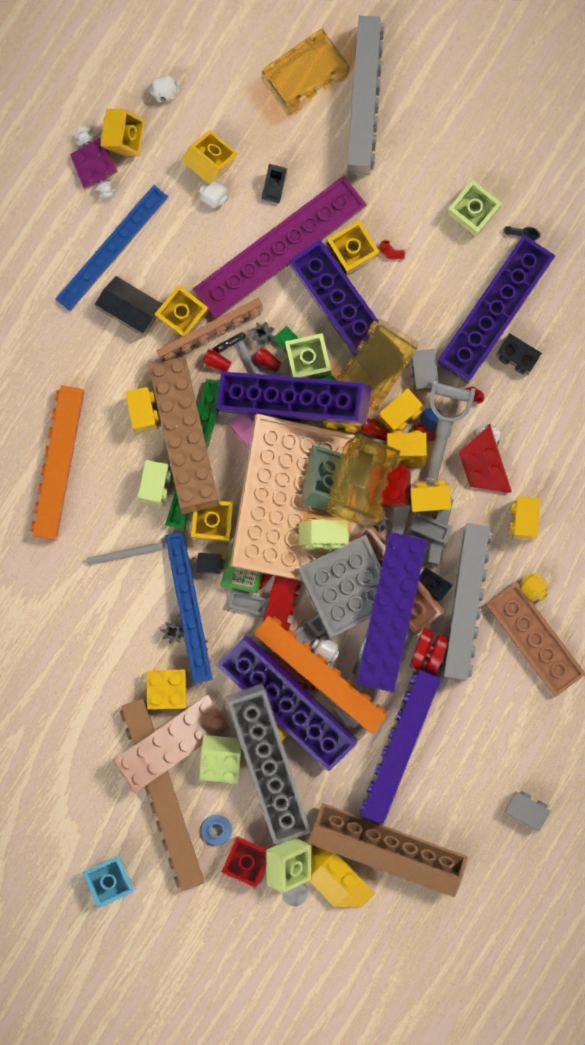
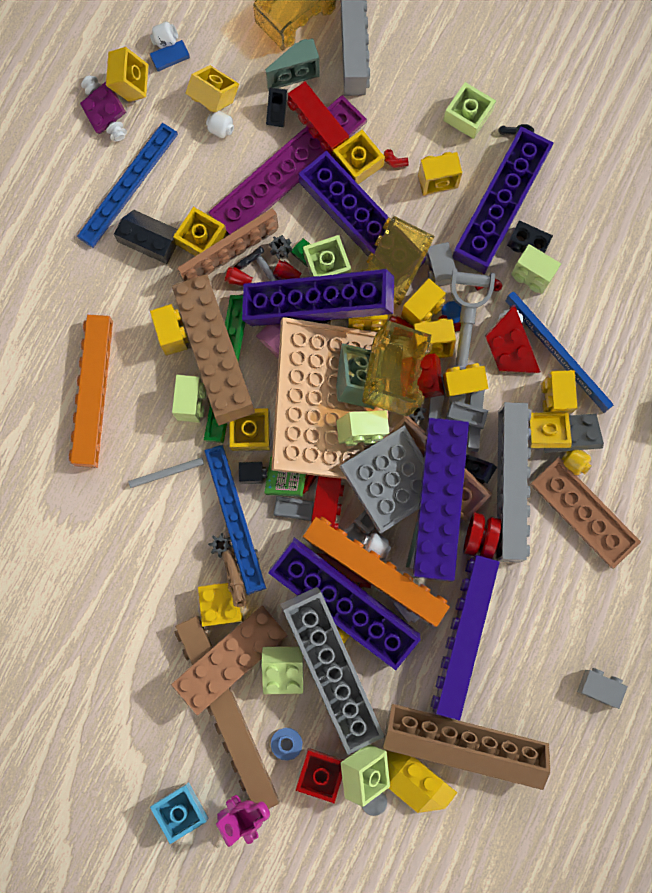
camera: 10 degrees left, 5 degrees down
none -> blue tile [150,40,190,71]
none -> dark pink piece [216,795,270,847]
none -> medium nougat pin [222,550,246,607]
none -> sand green slope [265,38,320,91]
none -> red brick [287,81,349,156]
none -> yellow brick [418,152,463,195]
none -> blue tile [505,292,614,413]
none -> yellowish green brick [511,244,561,294]
none -> yellow plate [529,412,572,448]
none -> dark grey plate [544,414,604,453]

